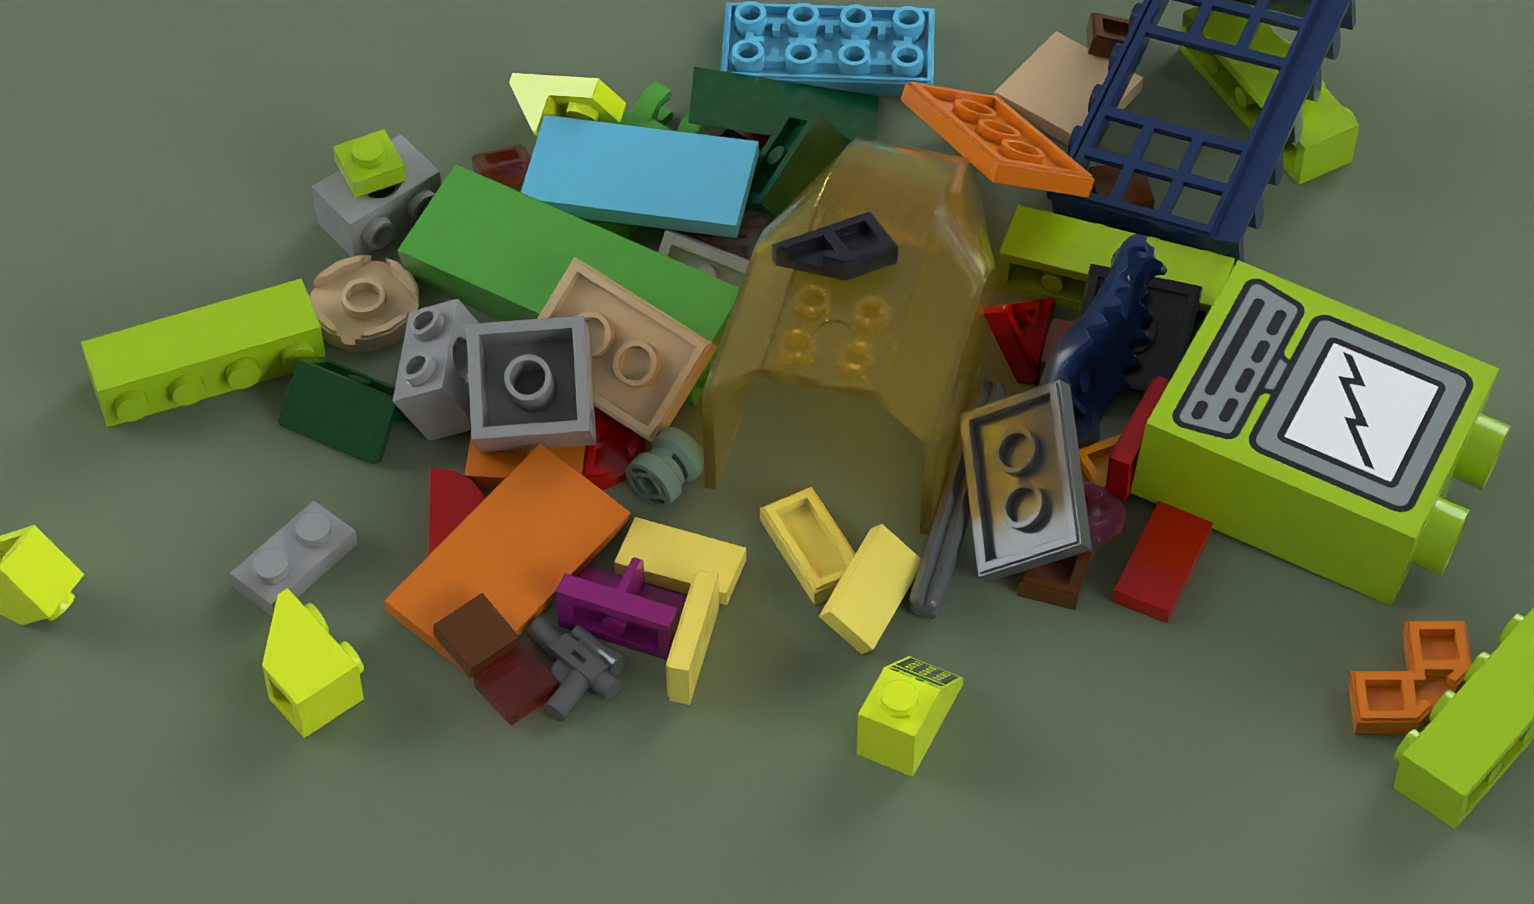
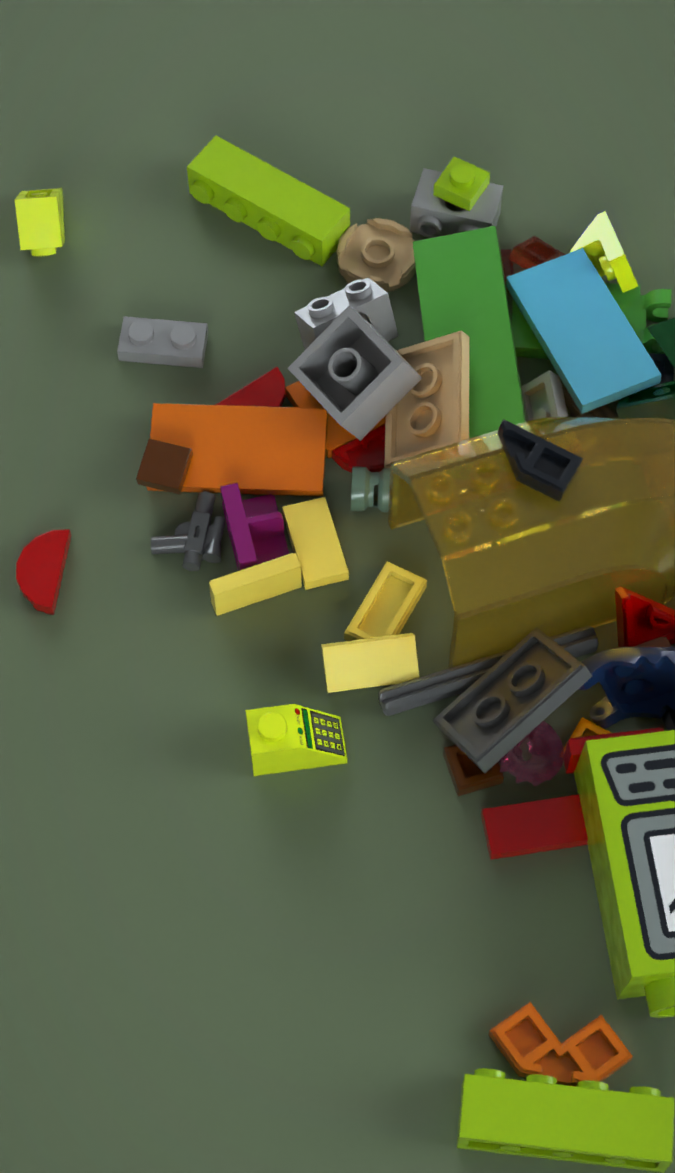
camera: 55 degrees right, 10 degrees up
neon yellow slope [262,588,364,738] -> none
dark green panel [278,357,409,464] -> none
clear red tile [473,643,559,726] -> none
none -> red tile [16,529,71,615]

